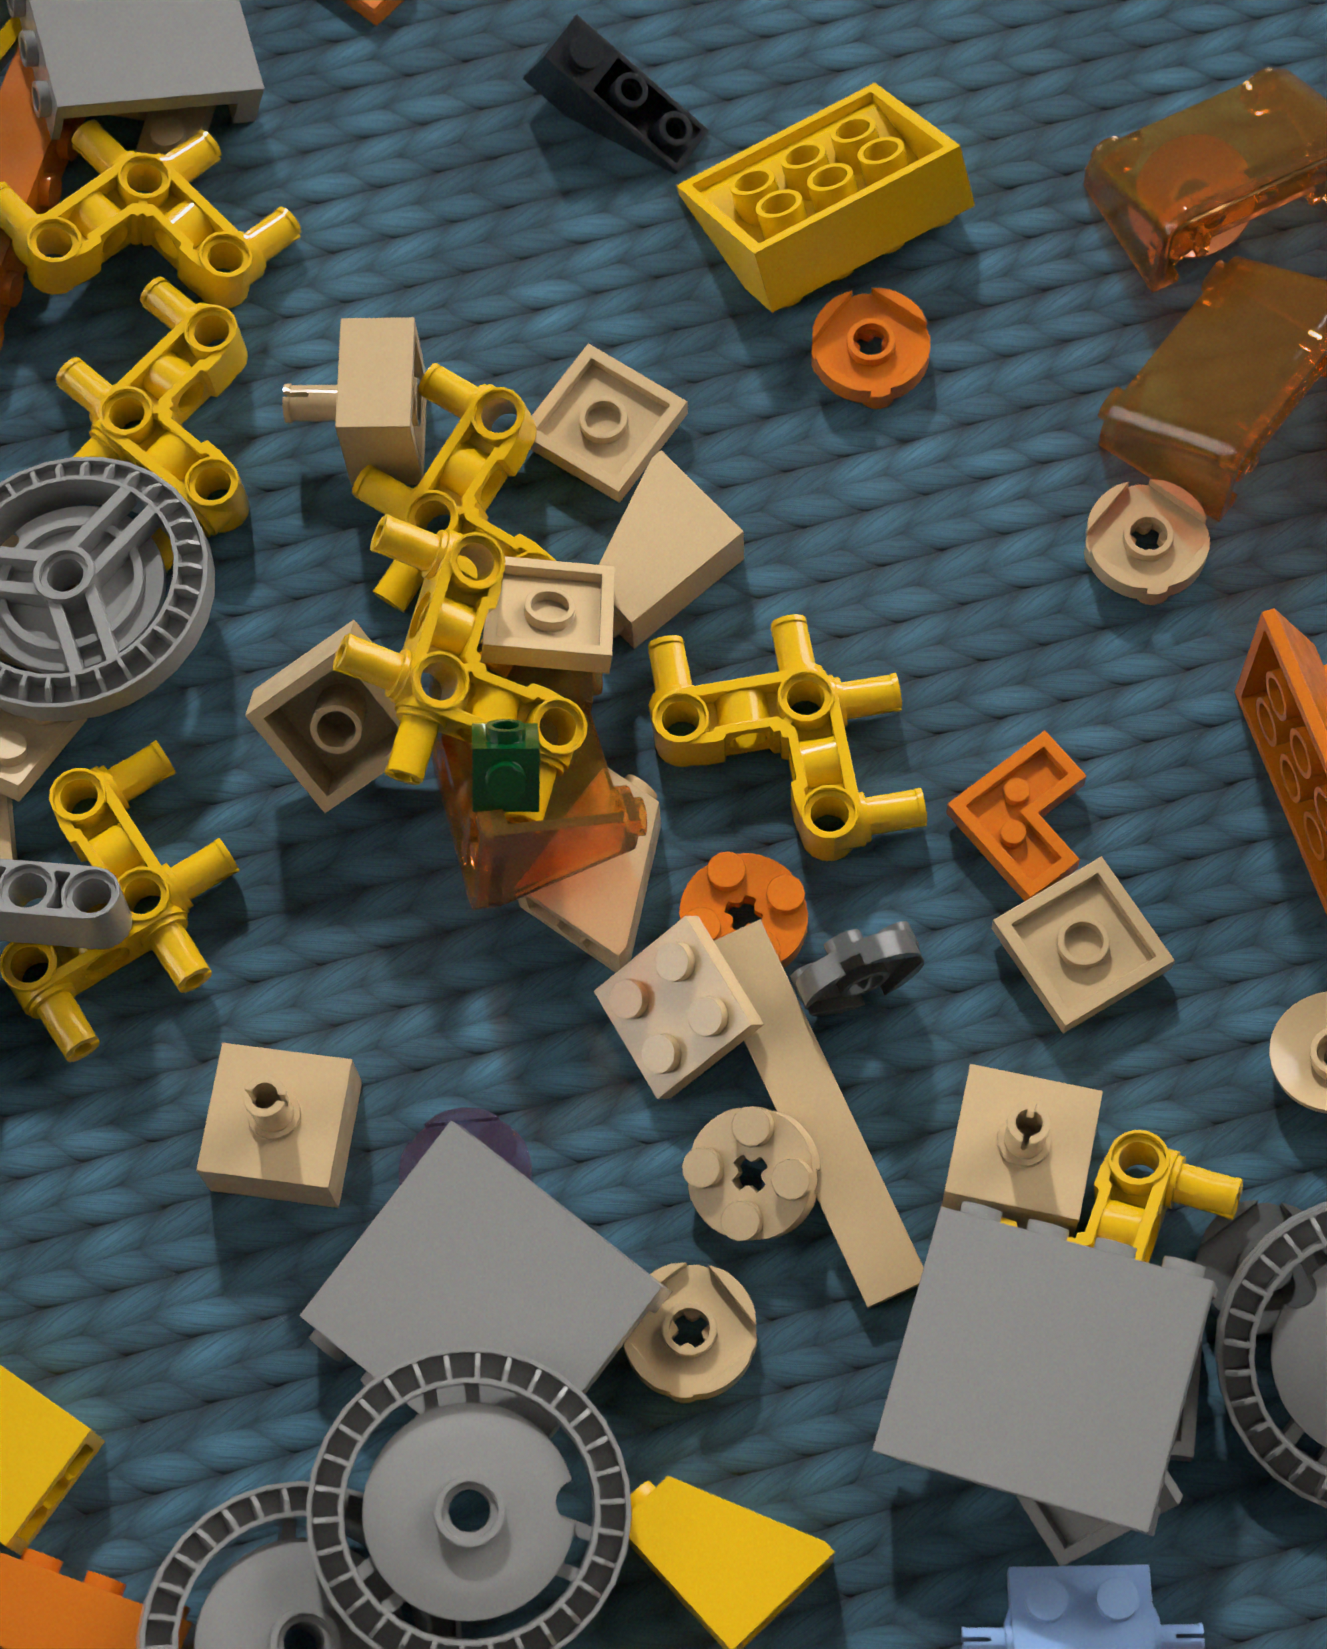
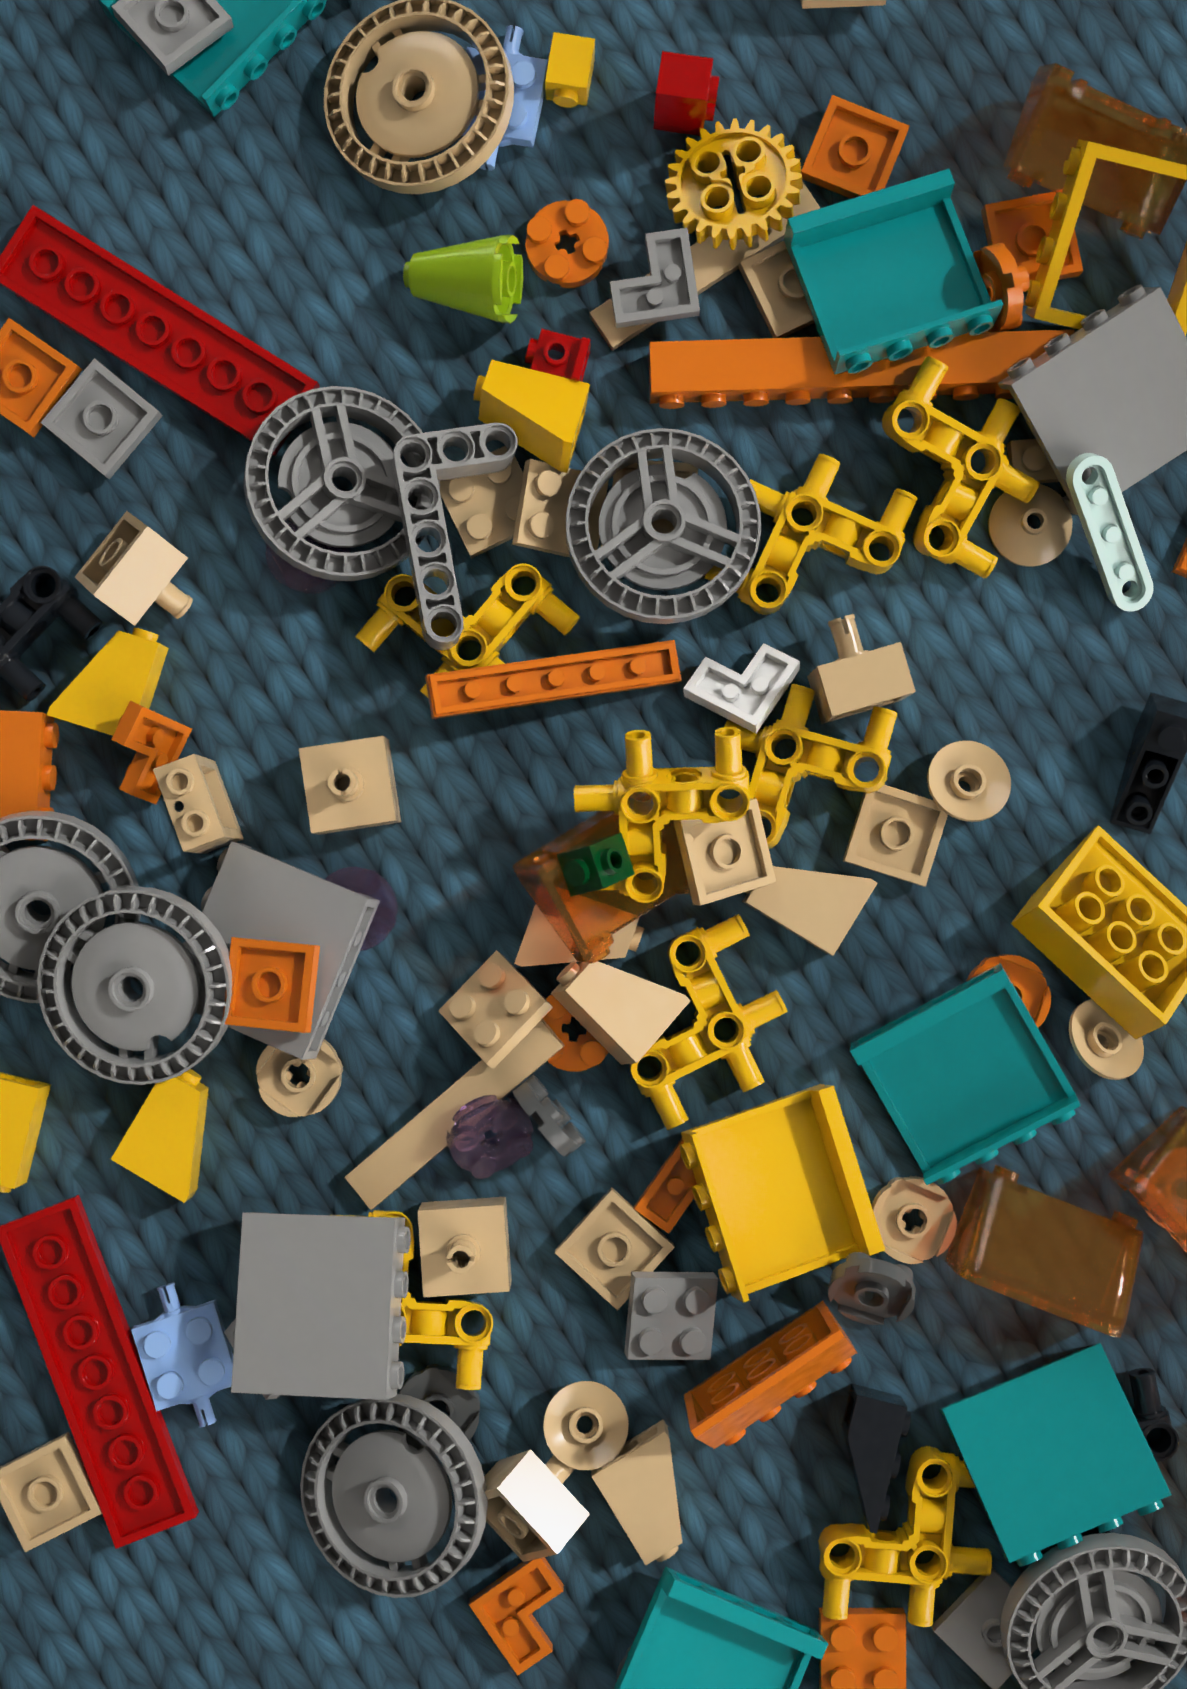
camera: 65 degrees right, 20 degrees up
tan brick [245,620,400,813] -> none
tan plate [682,1106,820,1241] -> none
none -> orange plate [111,701,192,804]
none -> tan window [153,754,244,854]
none -> orange plate [222,937,320,1033]
none -> orange tile [425,640,682,719]
none -> clear purple plate [446,1095,533,1179]
none -> tan slope [551,959,691,1065]
none -> light grey plate [624,1271,718,1360]
none -> yellow panel [679,1084,885,1303]
none -> white plate [683,643,800,734]
none -> dark grey plate [828,1252,916,1325]
none -> teal panel [850,963,1081,1185]
none -> tan dish [927,741,1011,822]
none -> tan dish [988,484,1072,567]
none -> light aqua plate [1066,453,1153,612]
none -> tan dish [1069,999,1144,1080]

